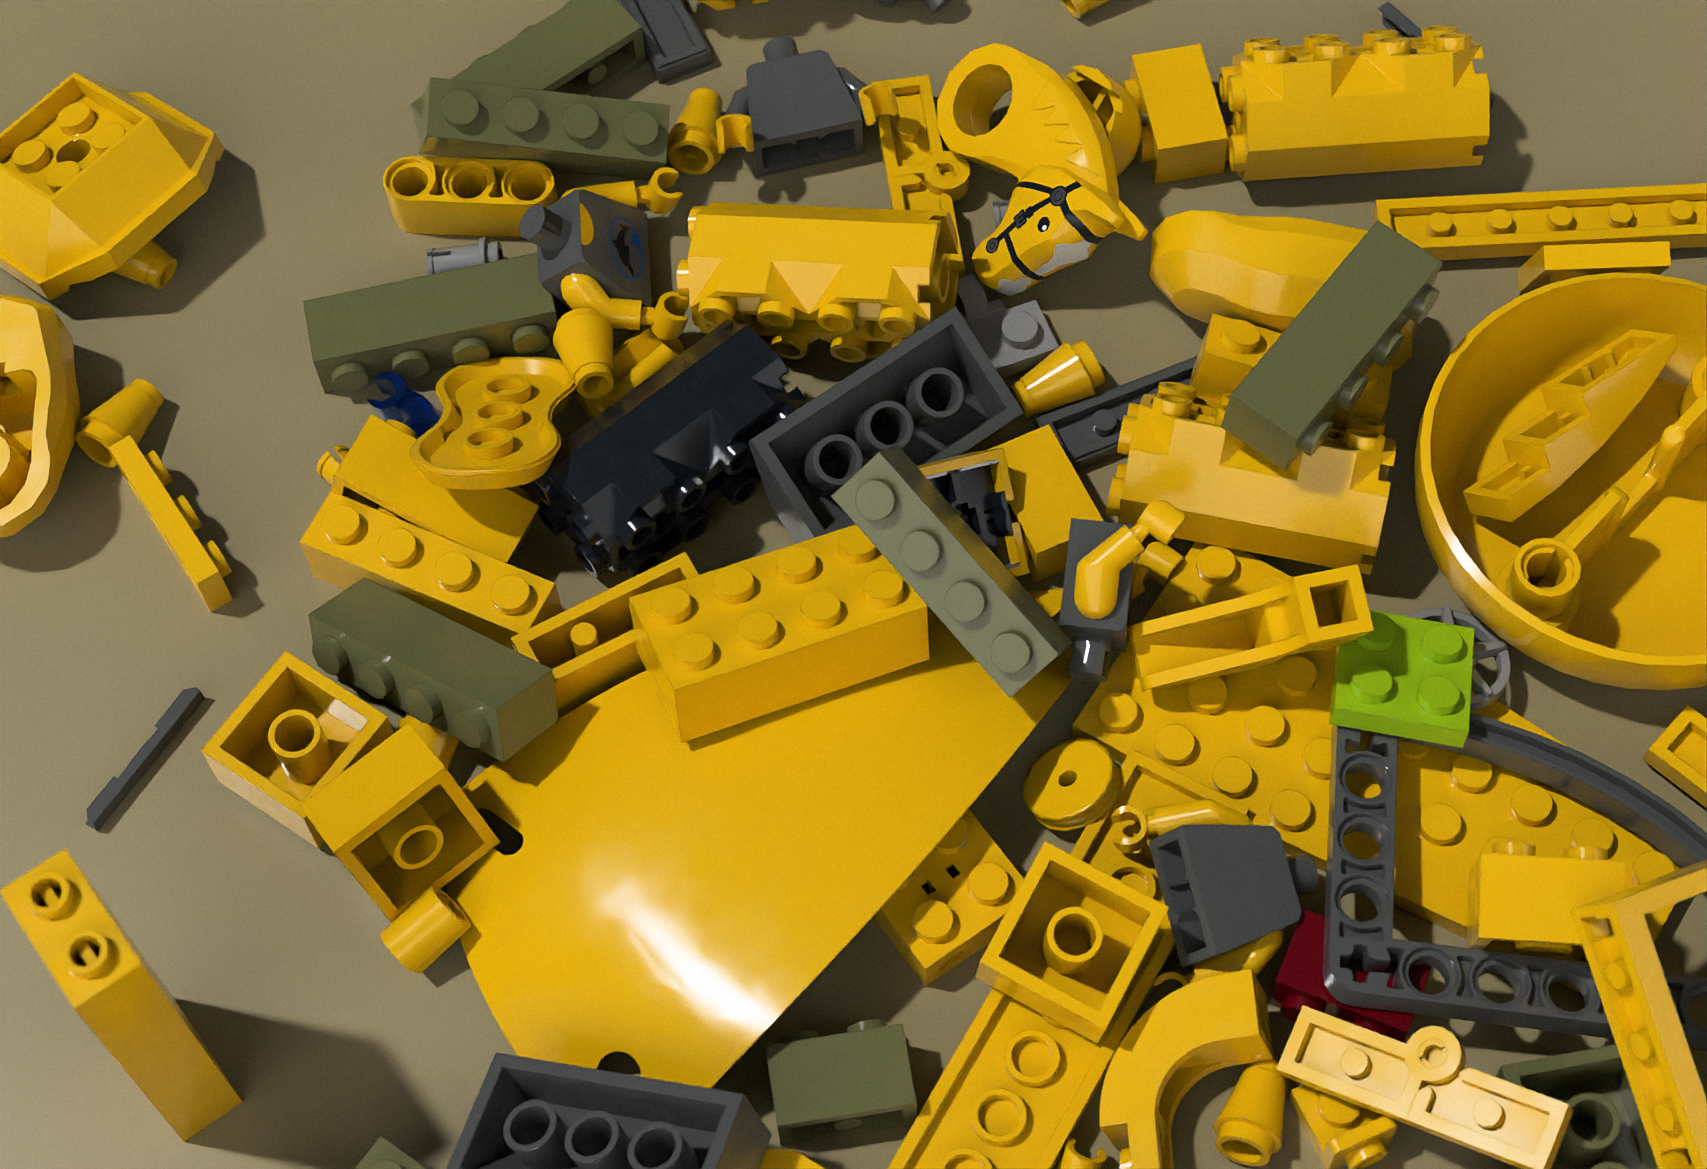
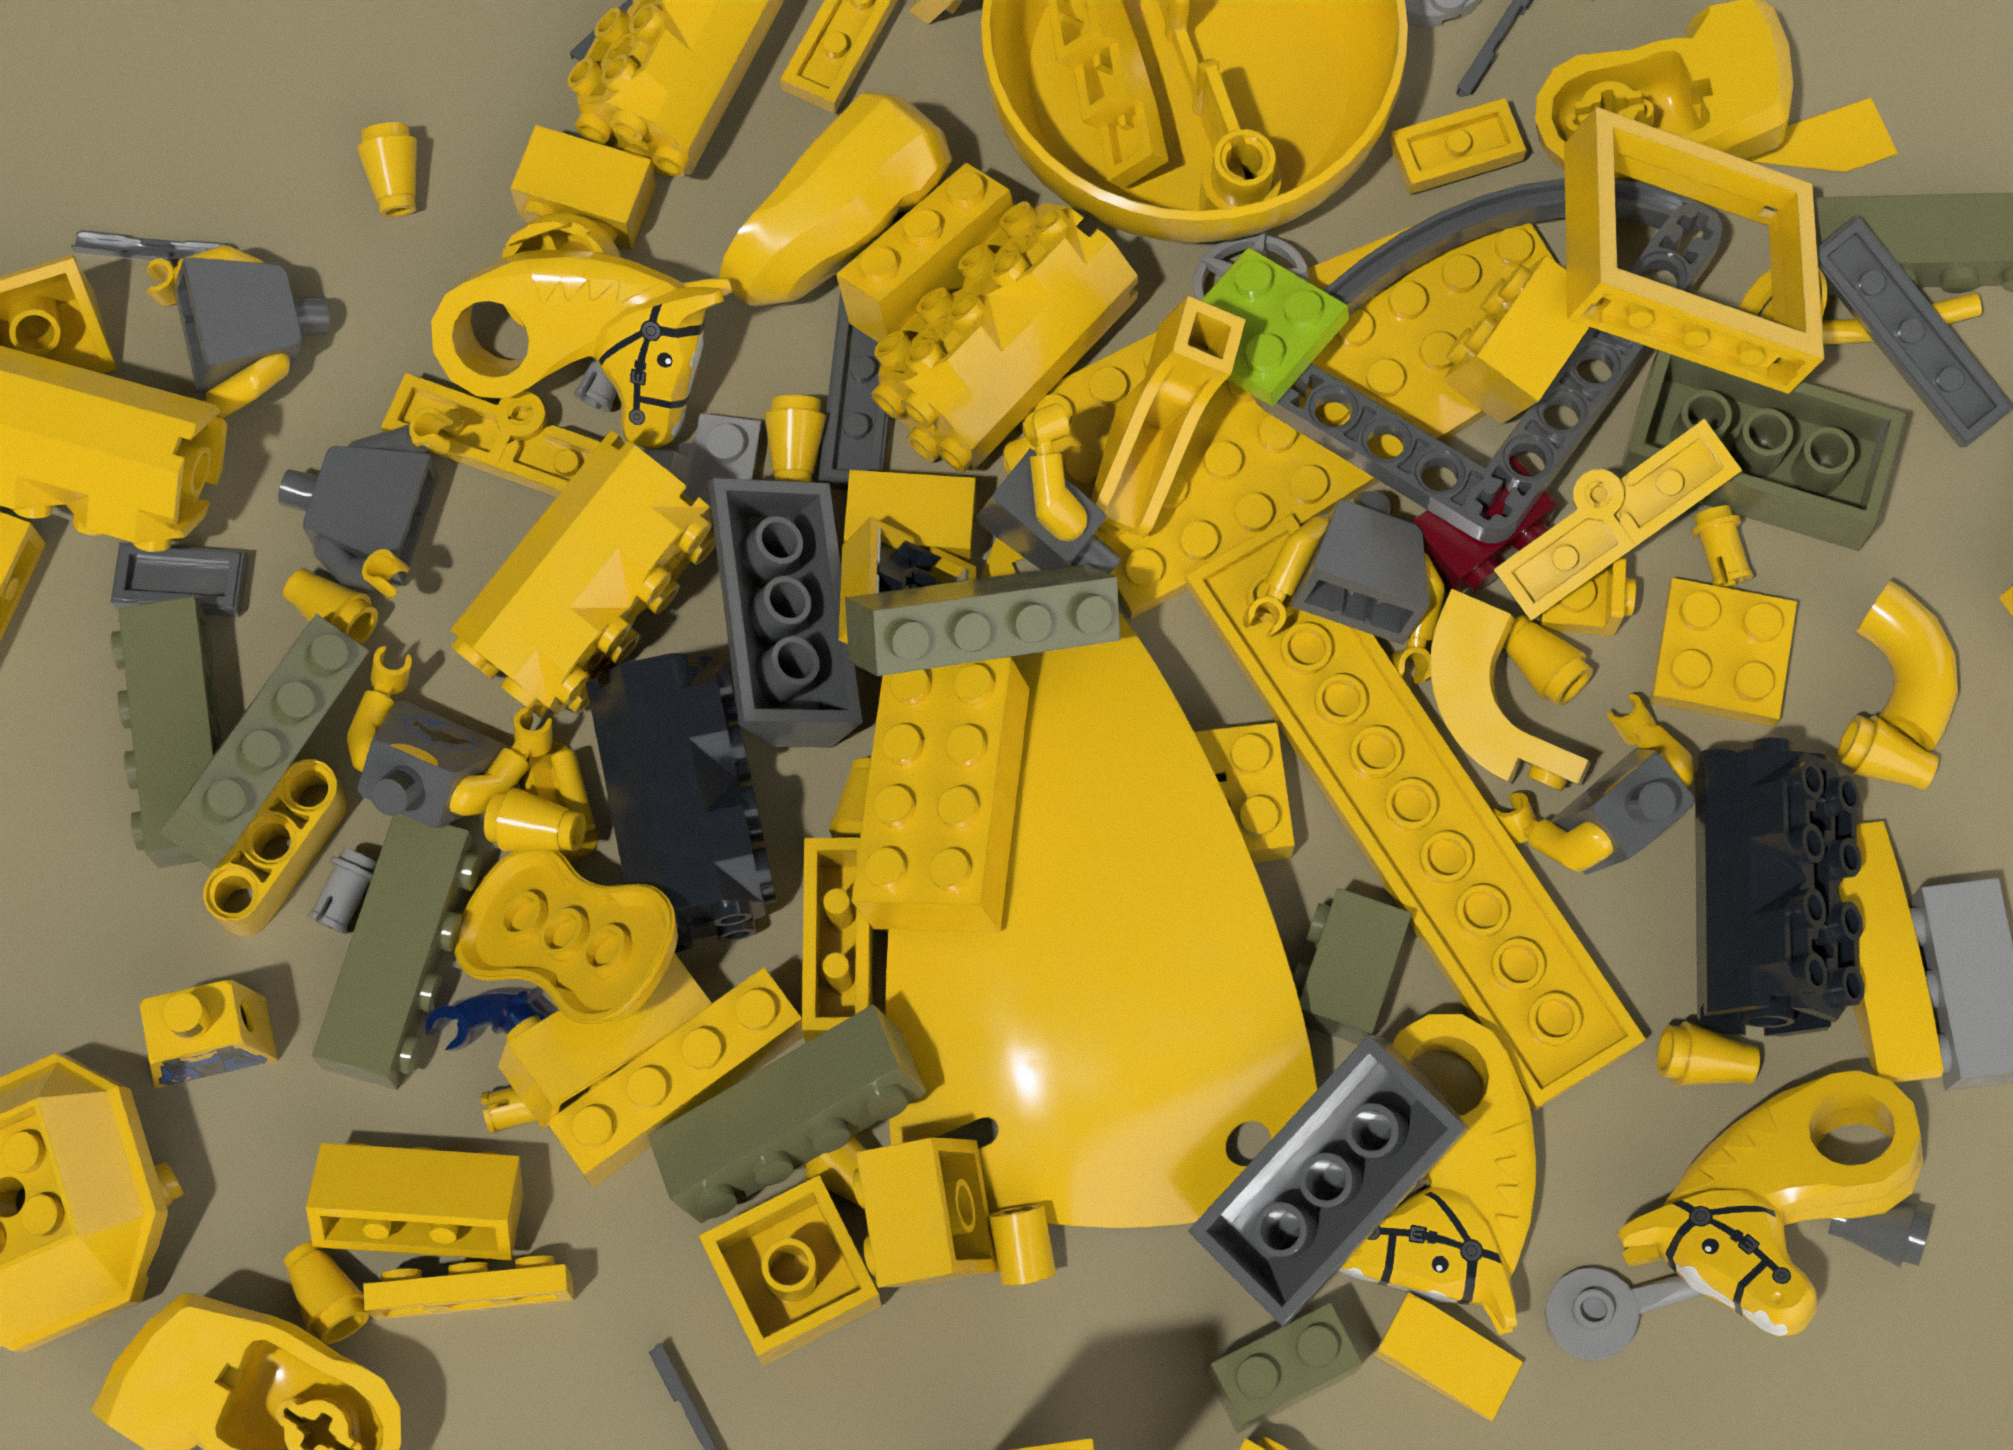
camera: 65 degrees left, 10 degrees up
yellow brick [975,841,1169,1043] -> none
yellow piece [1023,738,1121,831] -> none
olive brick [1221,220,1442,471] -> none
none -> yellow torso [139,980,278,1089]
none -> yellow brick [306,1142,523,1260]

